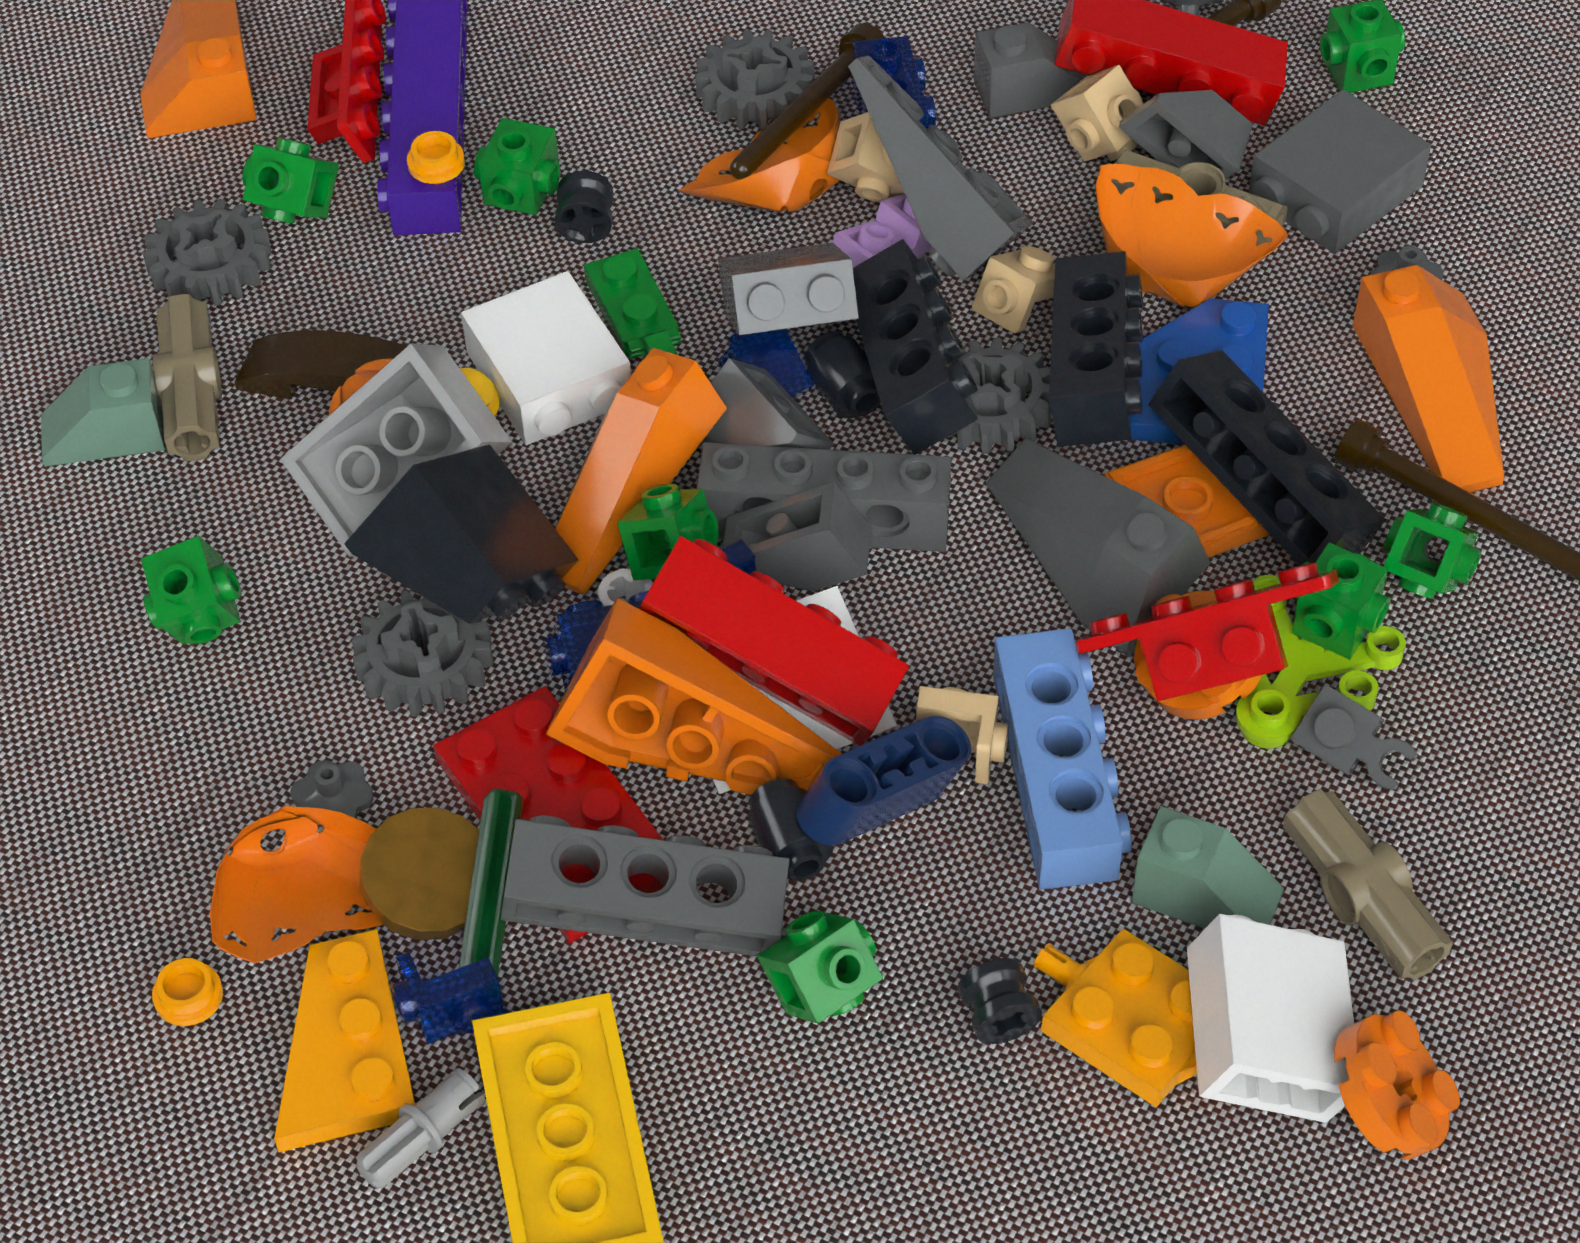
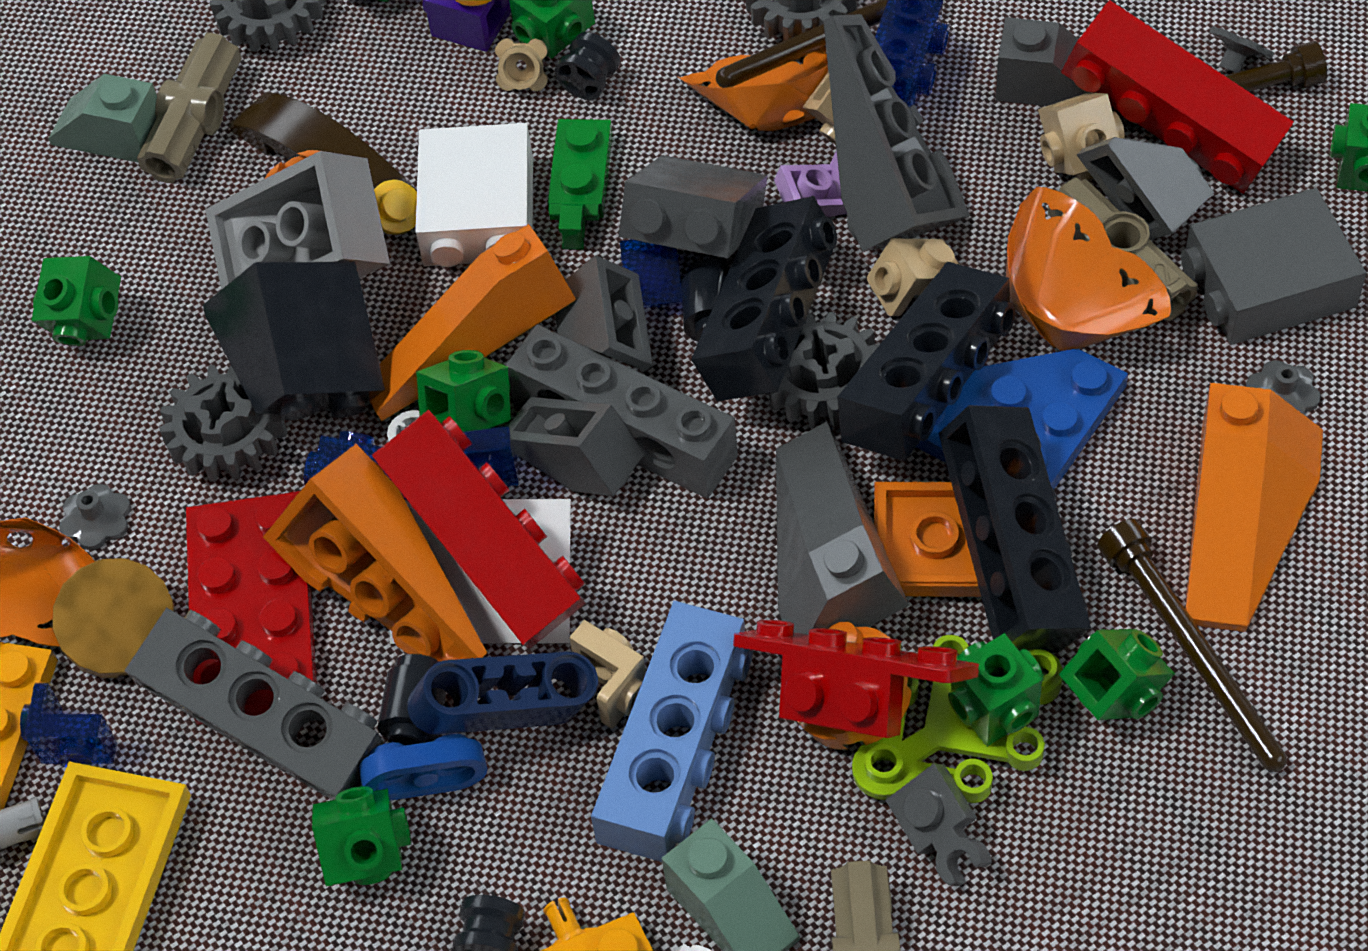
camera: 30 degrees right, 5 degrees up
dark green axle [458,789,523,986] -> none
none -> blue plate [359,734,488,801]
none -> tan plate [495,38,548,91]

